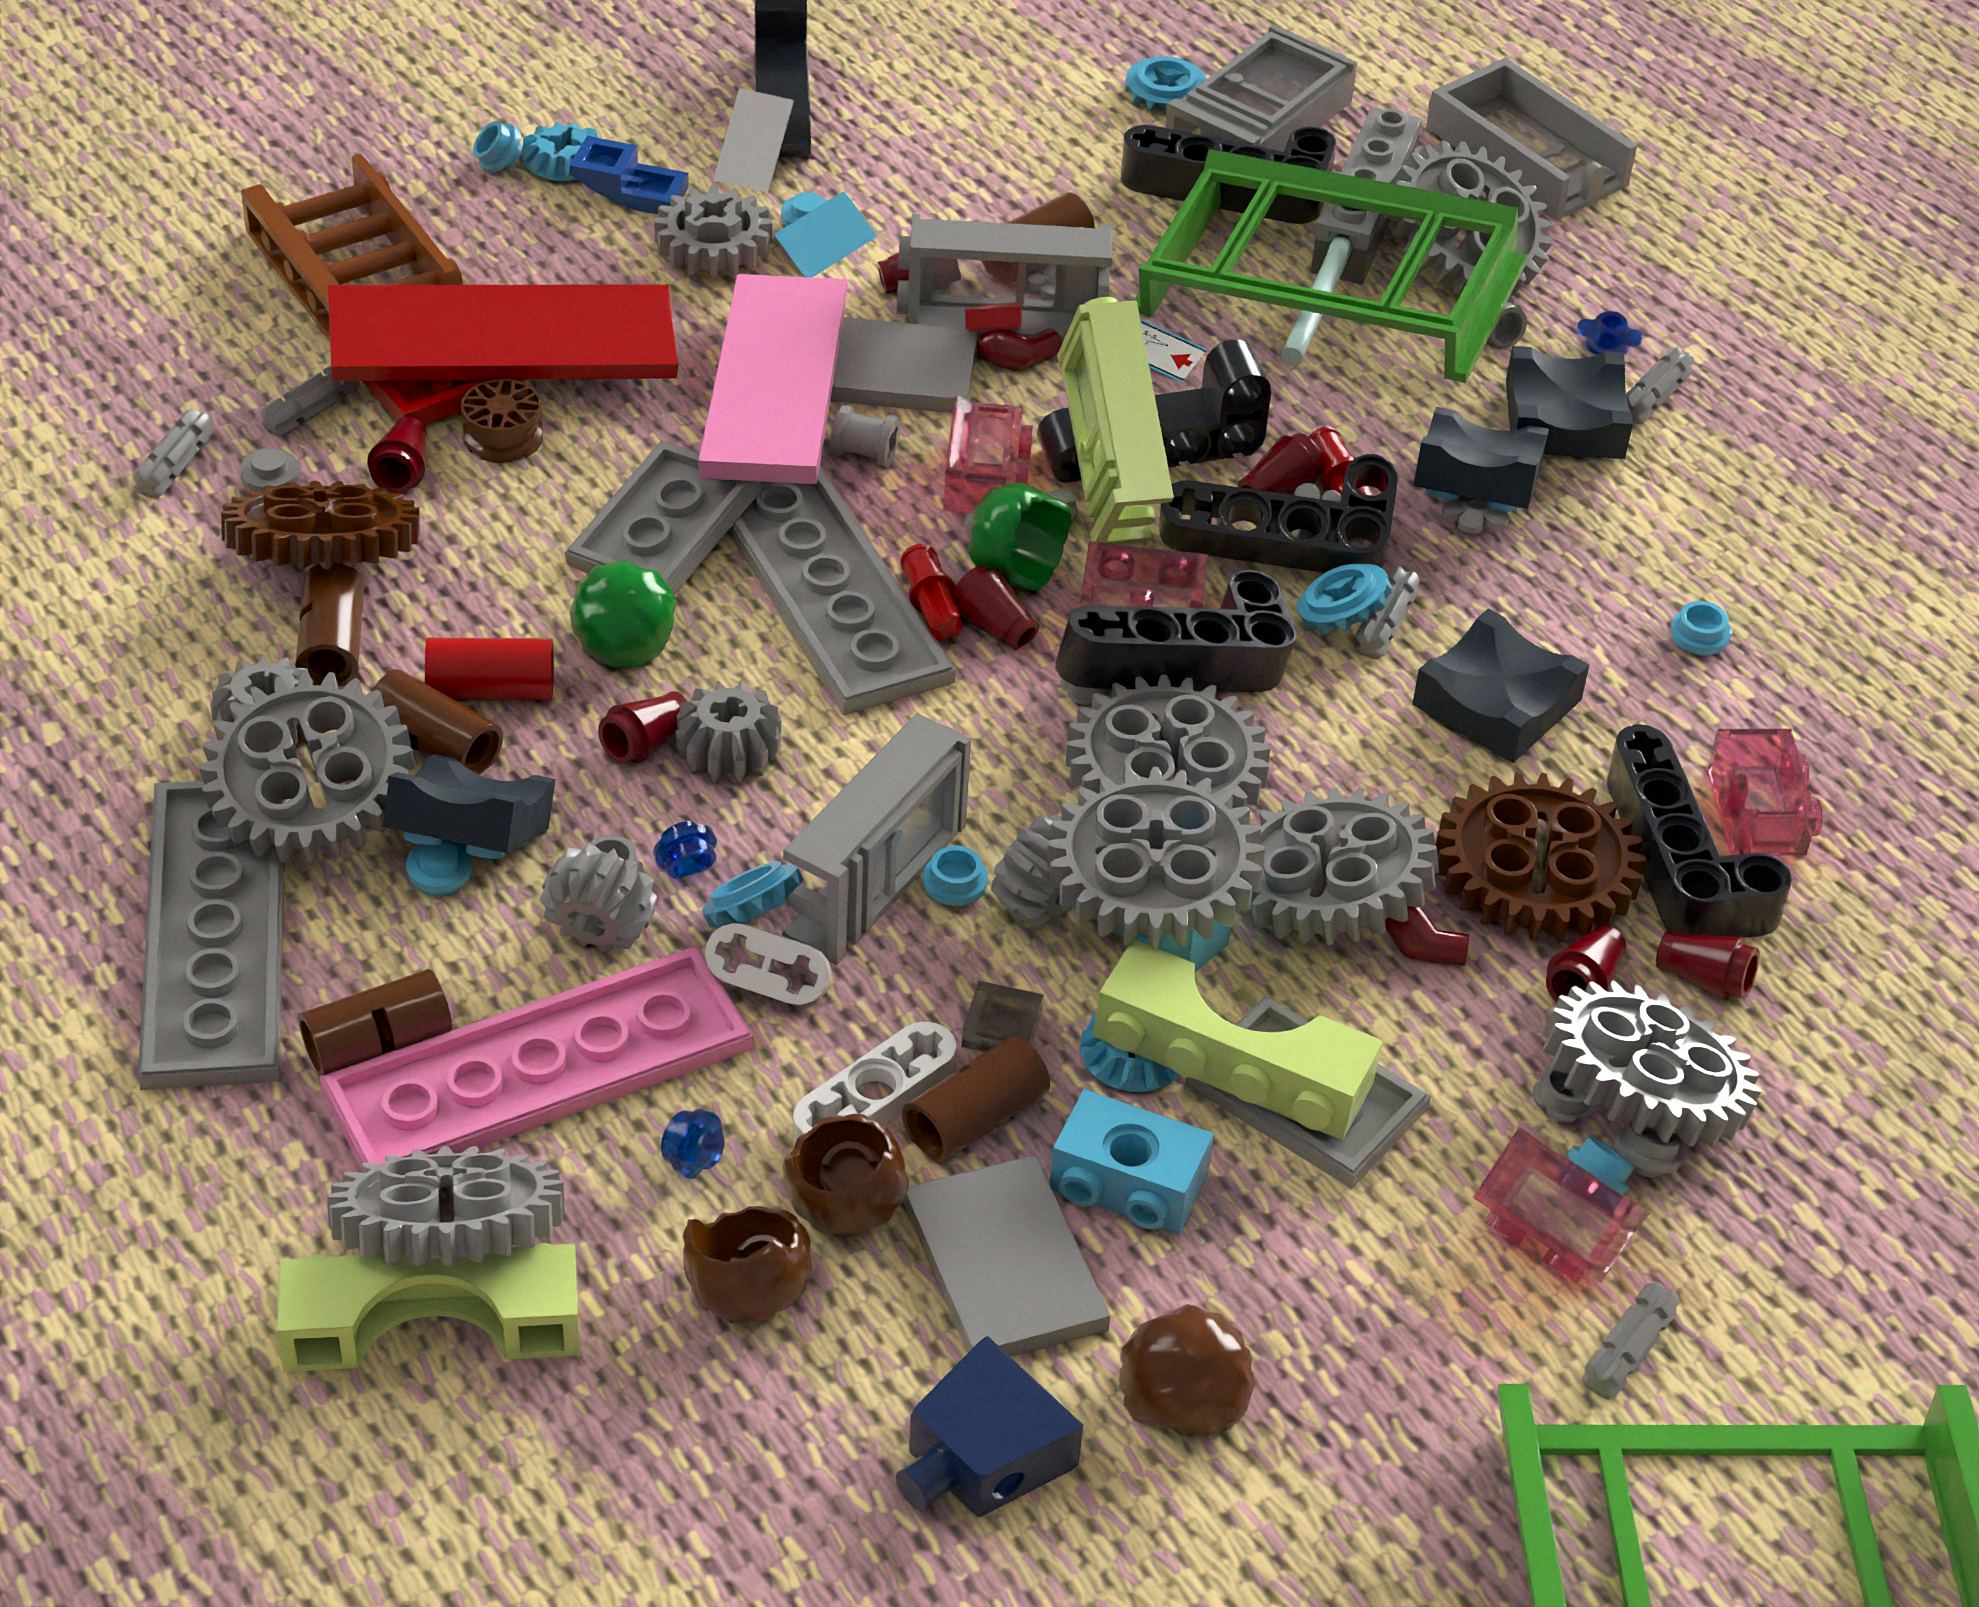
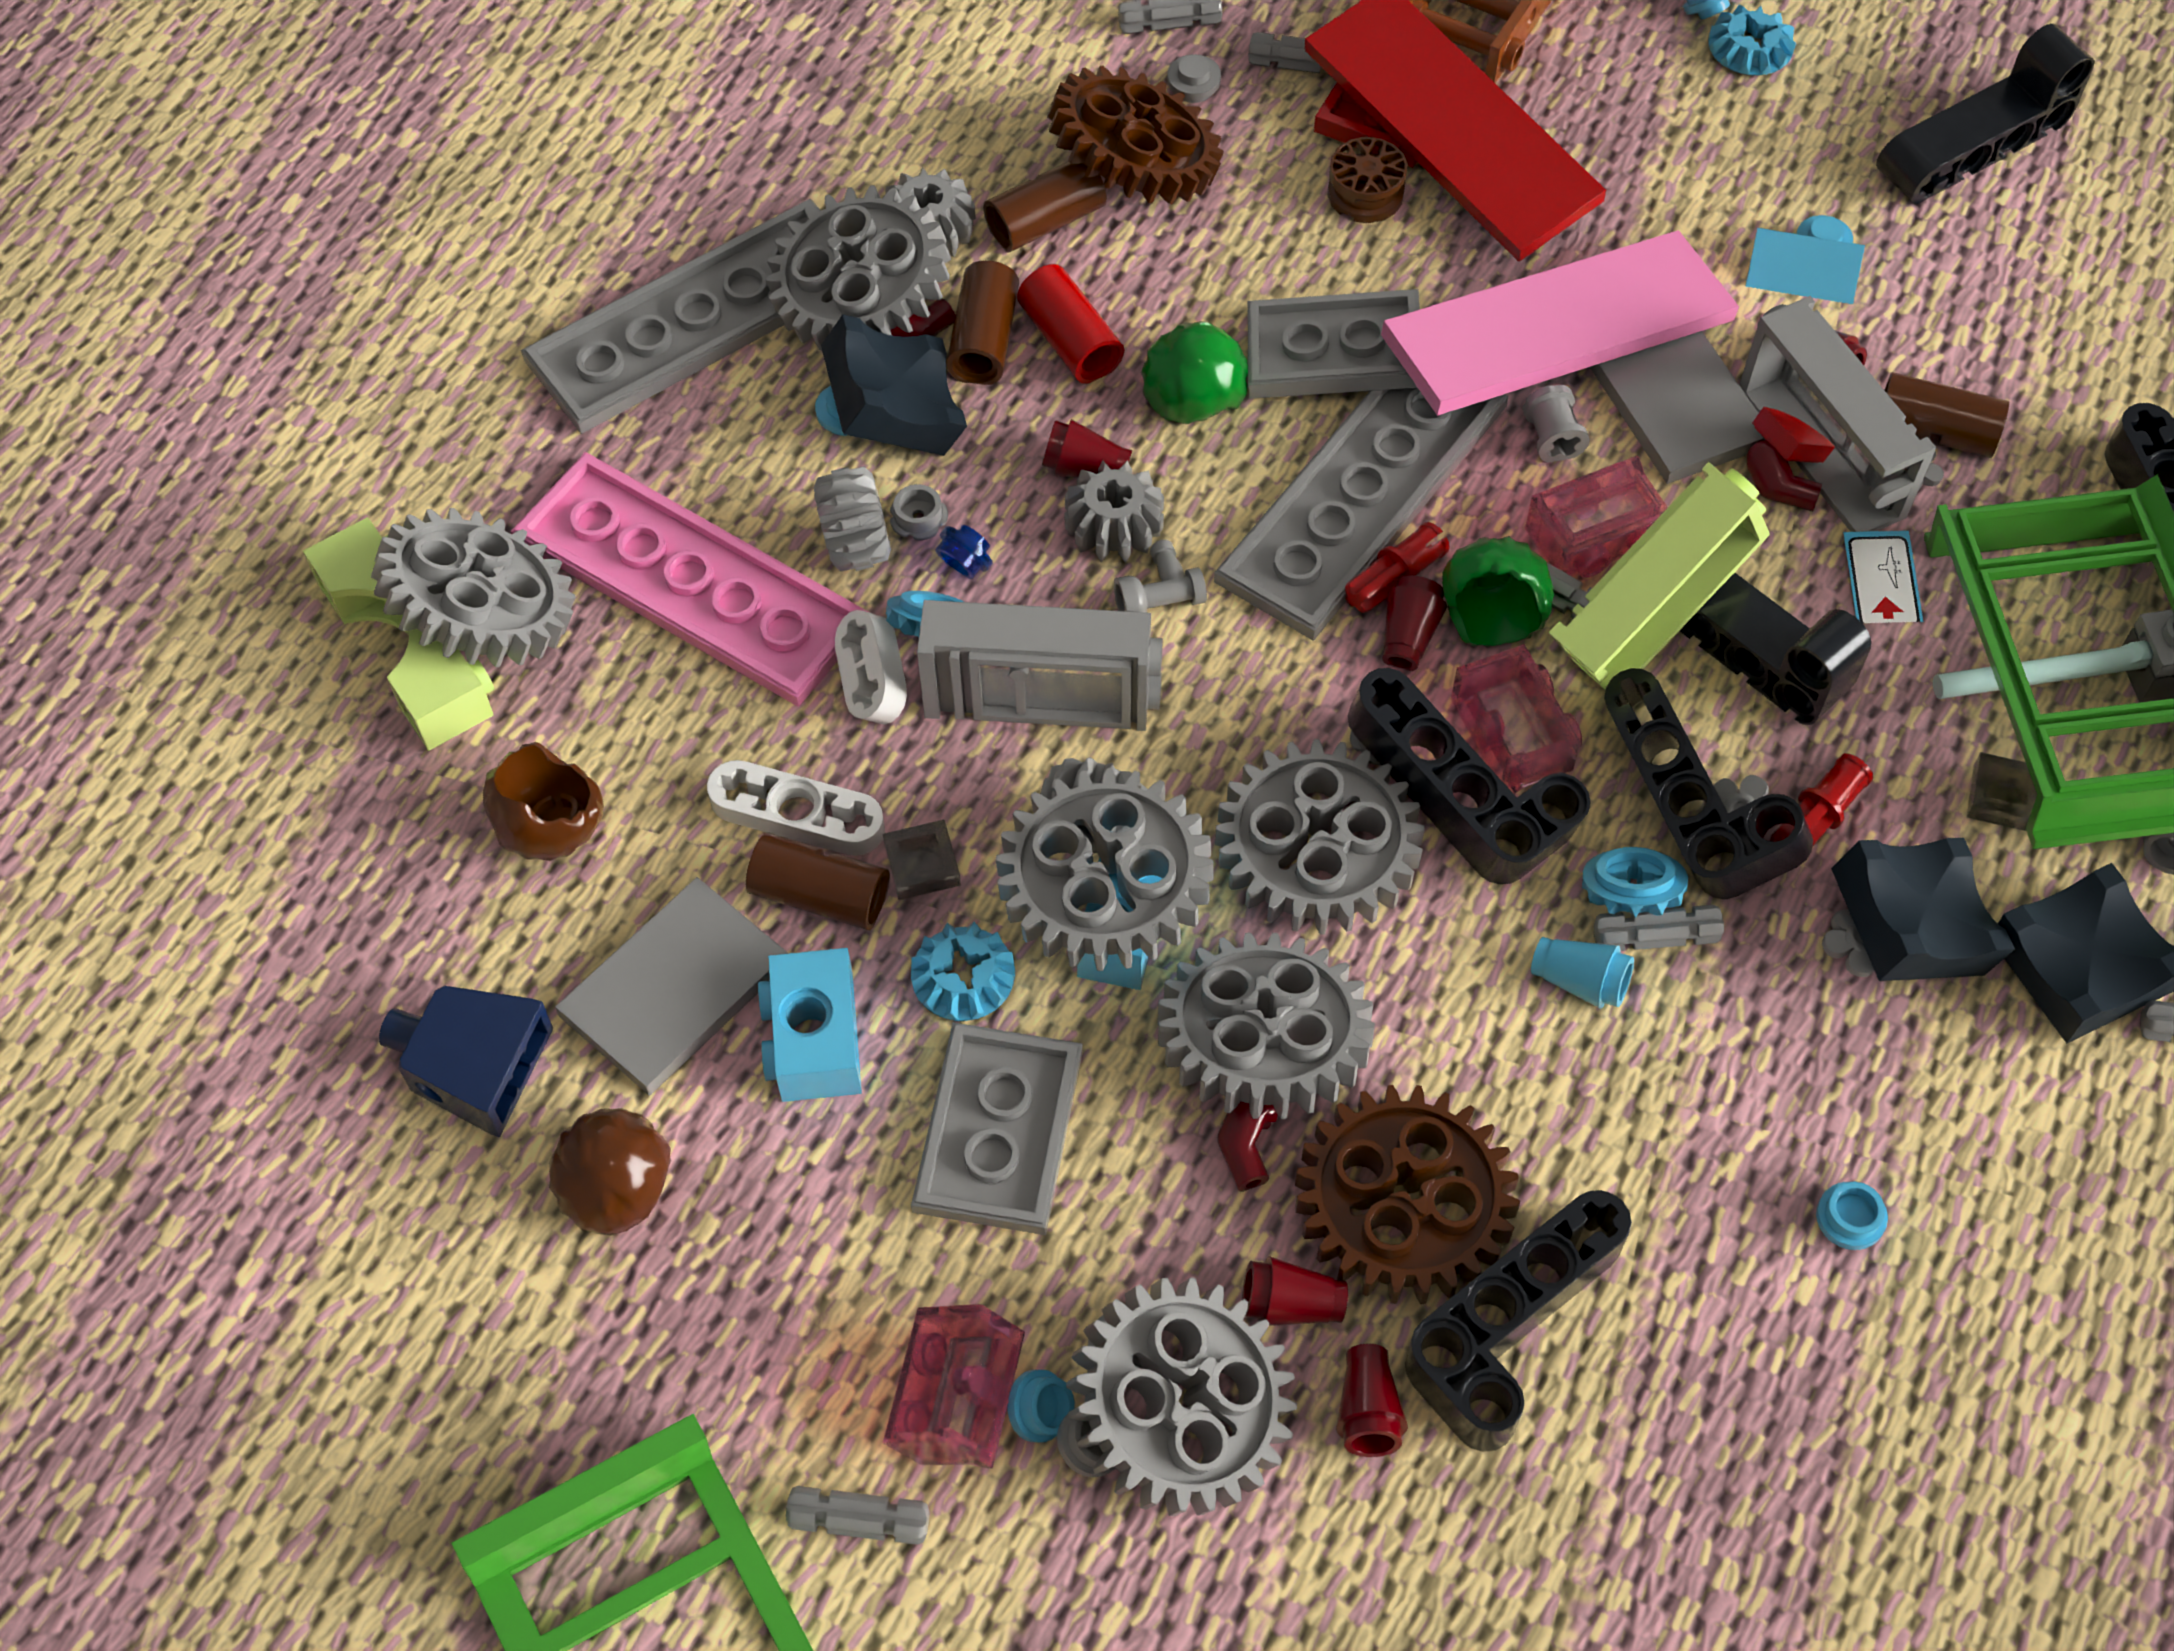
camera: 65 degrees right, 15 degrees up
reddish brown pin [298,969,452,1077] -> none
dark red cone [367,417,427,493] -> none
blue slope [569,136,689,215] -> none
light grey gear [654,186,772,278] -> none
clear blue plate [661,1109,725,1179] -> none
white sticker [713,88,794,193] -> none
reddish brown hair [783,1113,909,1237] -> none
medium azure plate [923,846,988,906] -> none
yellowish green arch [1093,939,1384,1140] -> none
dark red cone [1238,433,1324,494] -> none
black brick [1412,608,1589,763] -> none
clear pink window [1707,729,1823,856] -> none
none -> light grey piece [1114,540,1207,612]
none -> medium azure cone [1531,937,1634,1009]
none -> clear smoke plate [1966,752,2037,831]

